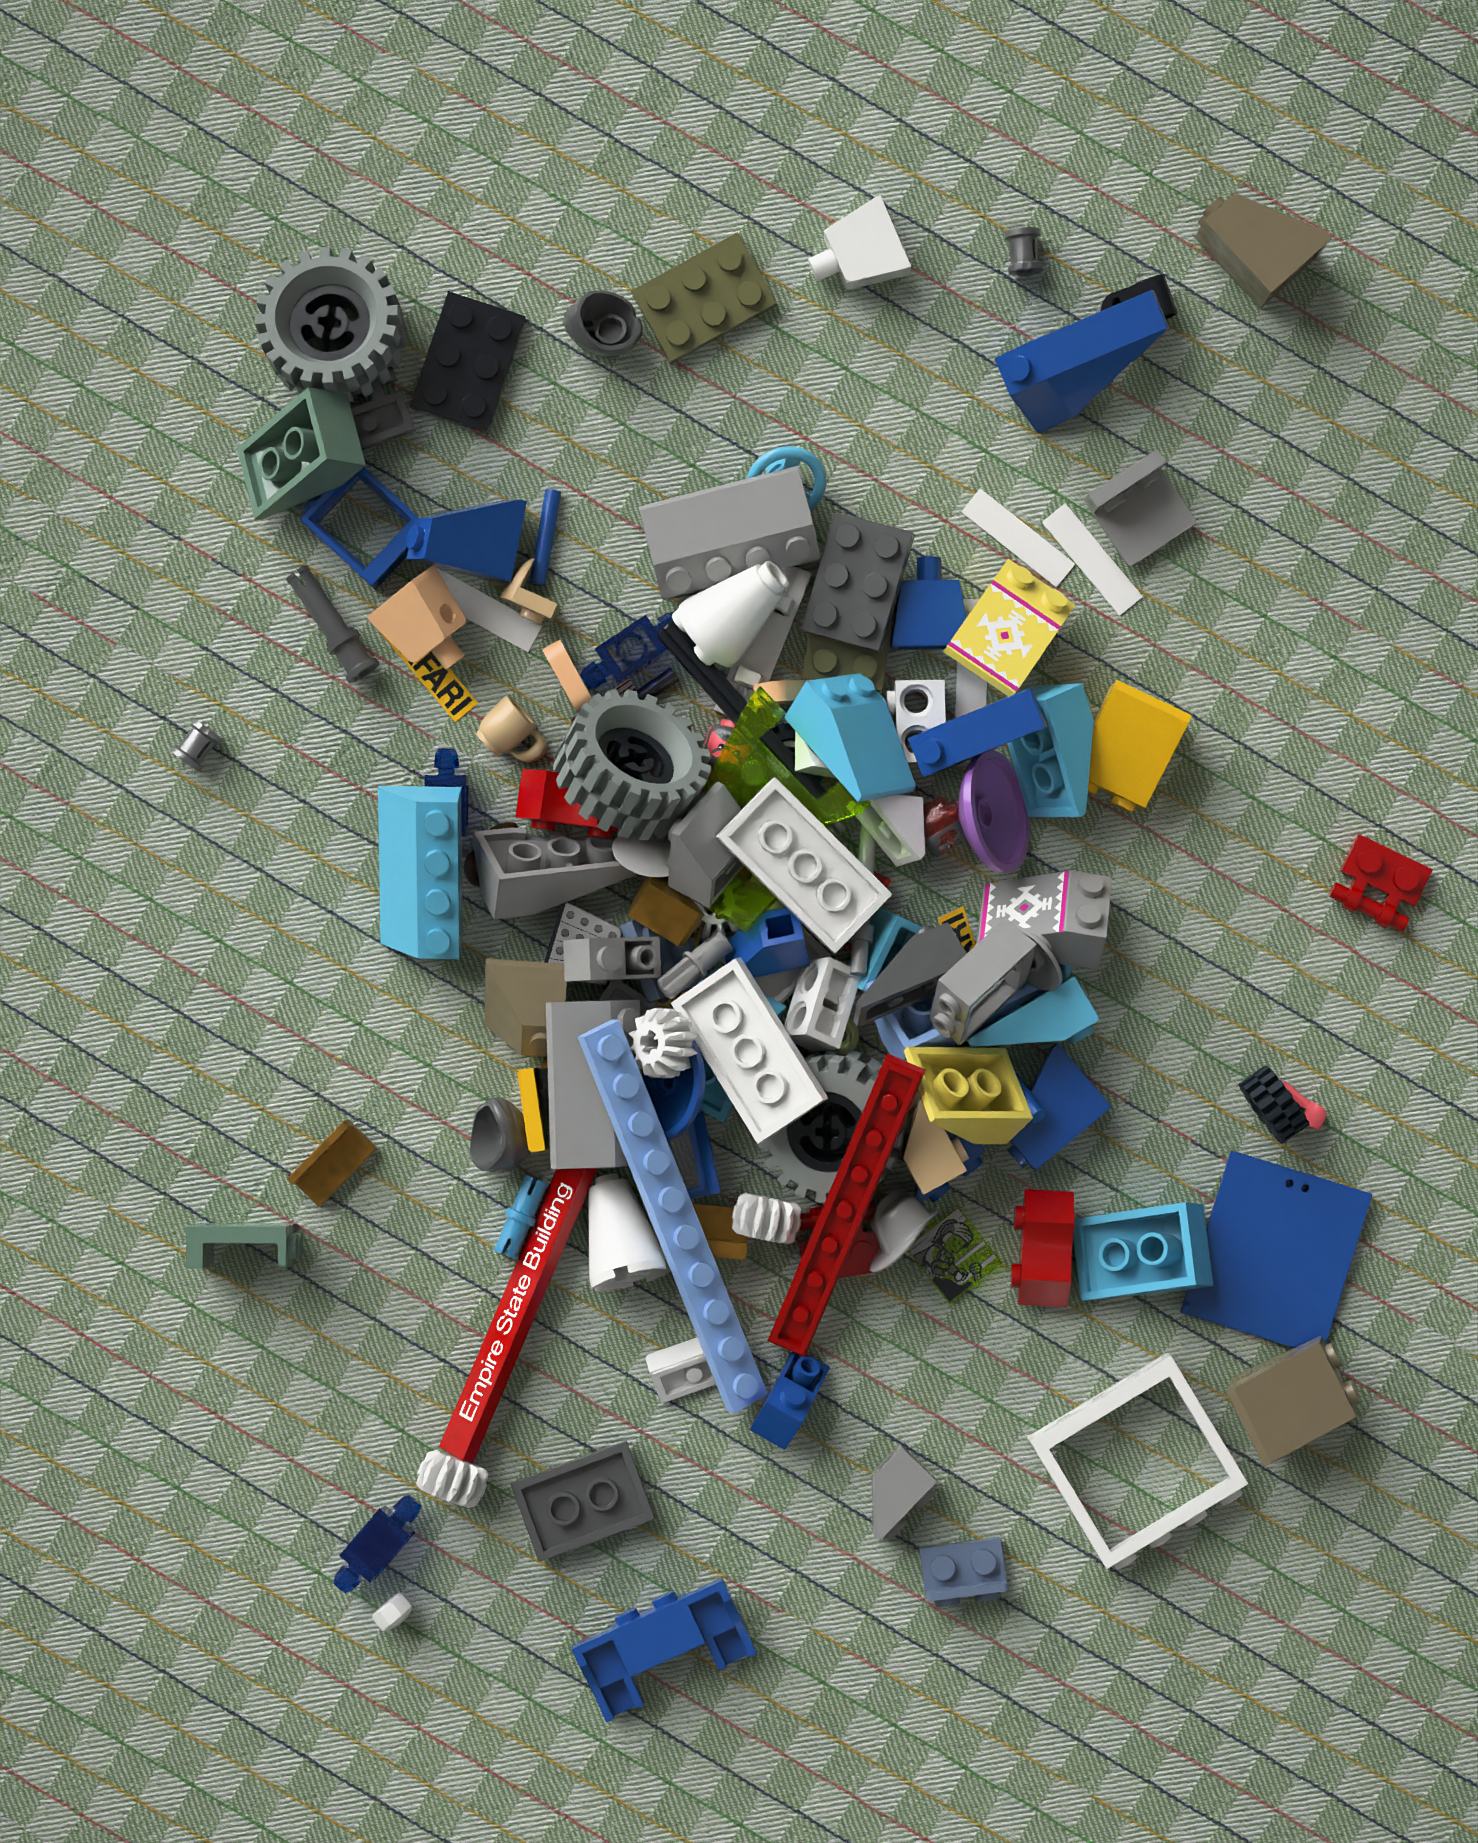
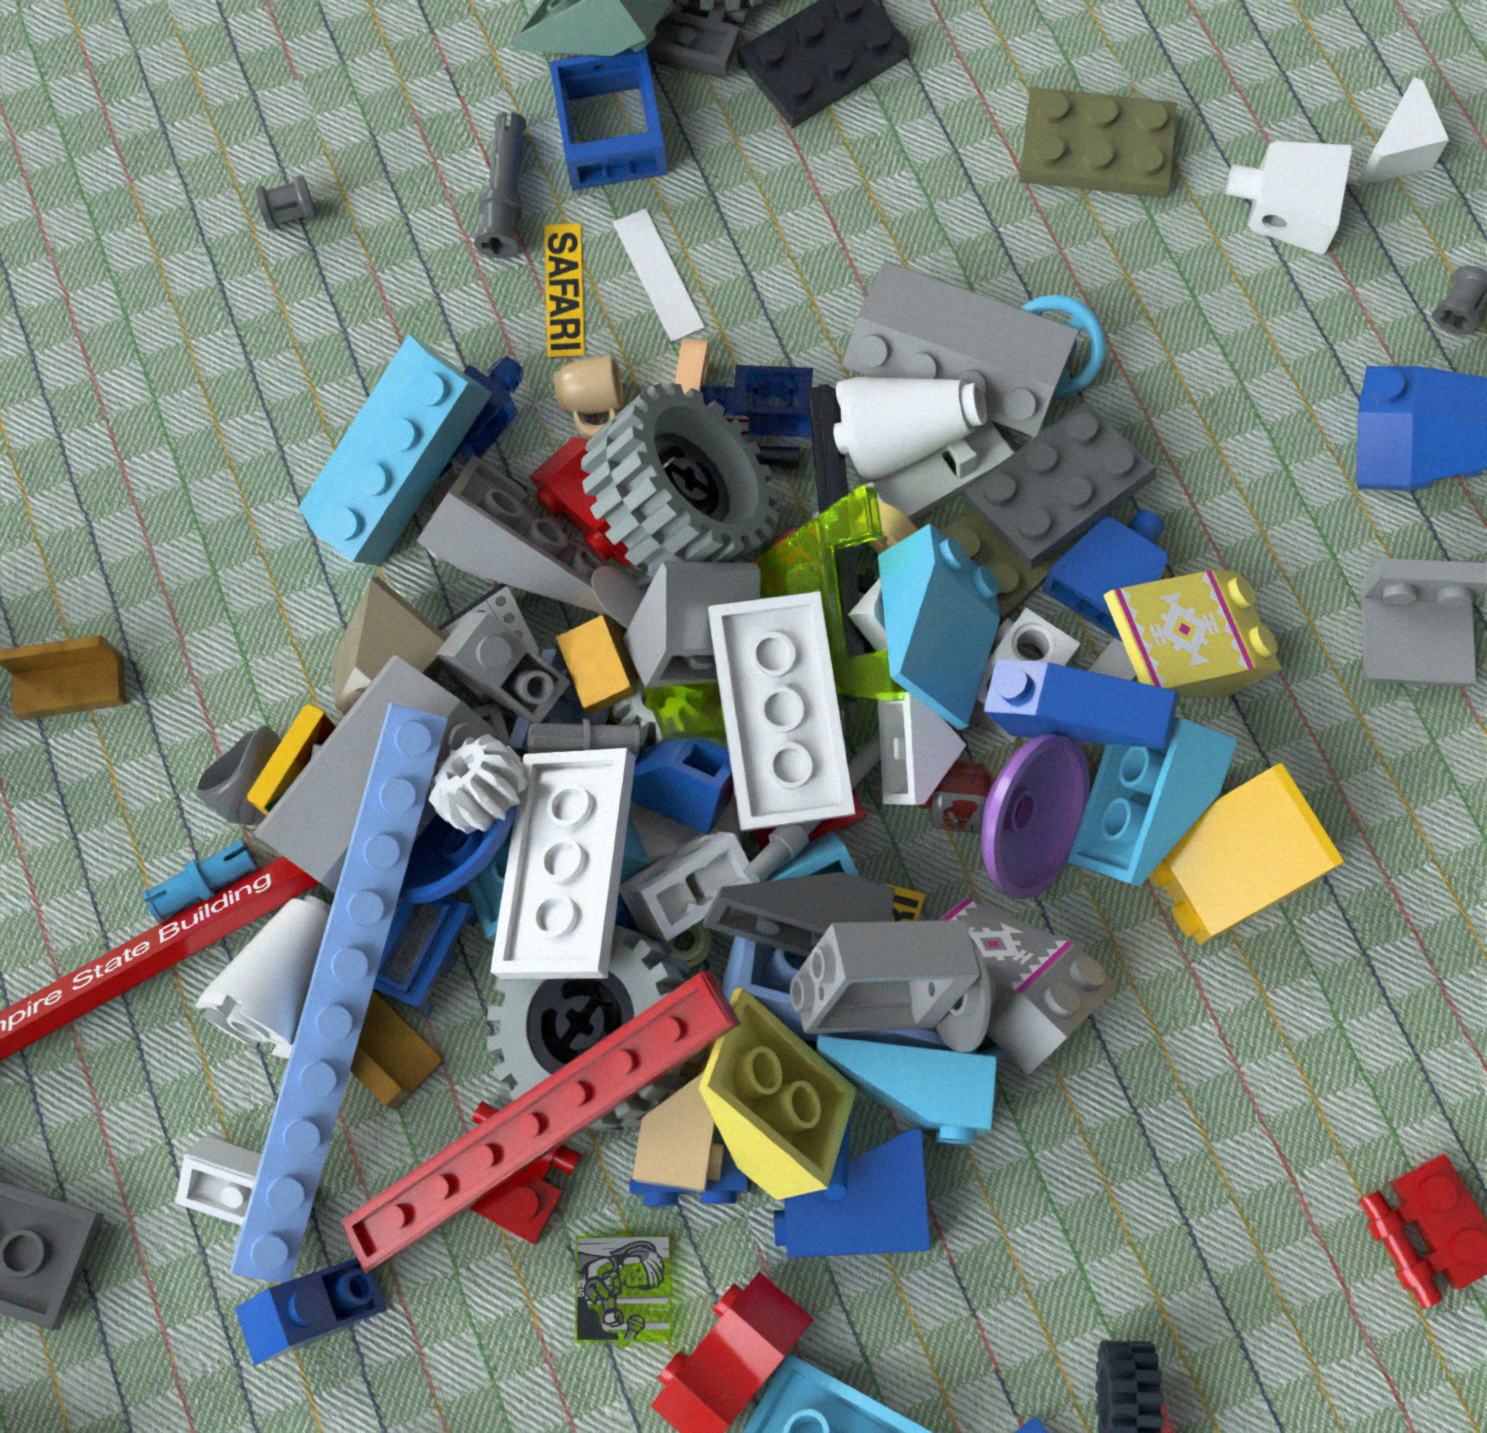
camera: 40 degrees right, 15 degrees down
light nougat torso [367,565,466,670] -> none
blue slope [406,499,527,581] -> none
tan plate [500,558,559,625] -> none
blue piece [530,489,561,586] -> none
dark grey hair [563,290,643,357] -> none
white gear [732,1193,801,1244] -> none
light grey piece [869,1188,939,1273] -> none
white sticker [961,488,1075,588] -> none
white sticker [1042,503,1143,616] -> none
none -> white slope [1358,77,1449,185]

